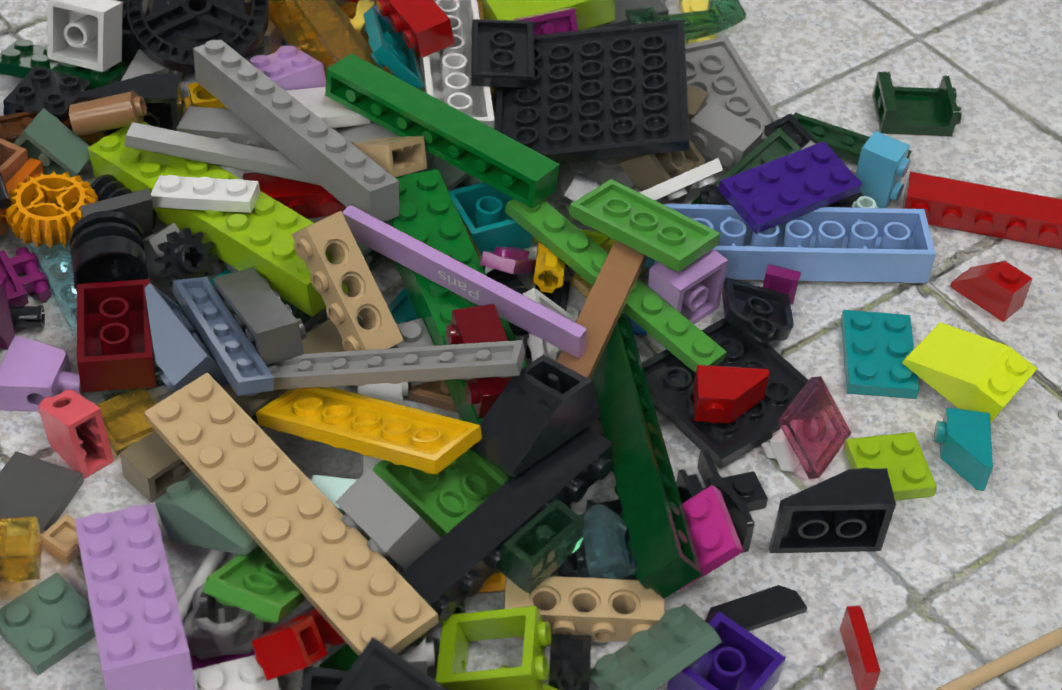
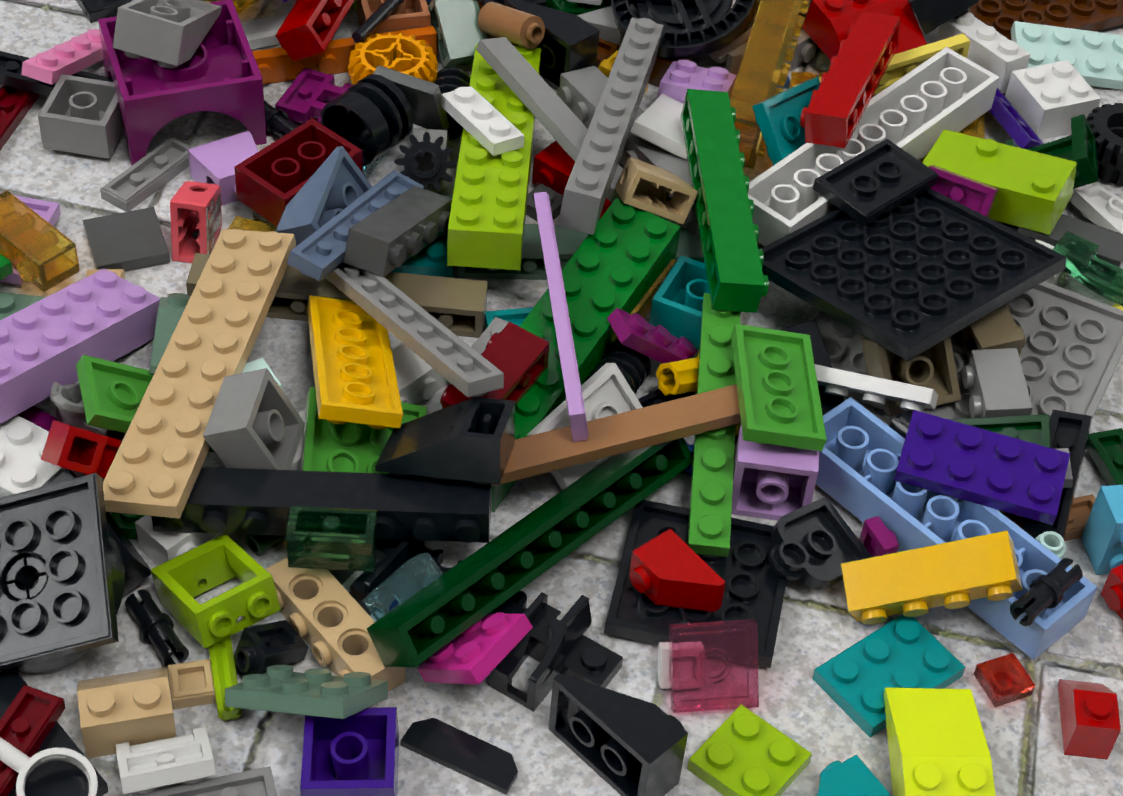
camera: 50 degrees right, 0 degrees up
tan brick [291,211,404,351] -> none
none -> yellow brick [841,531,1023,625]
none -> clear red plate [974,653,1036,707]
none -> black pin [1010,558,1083,626]

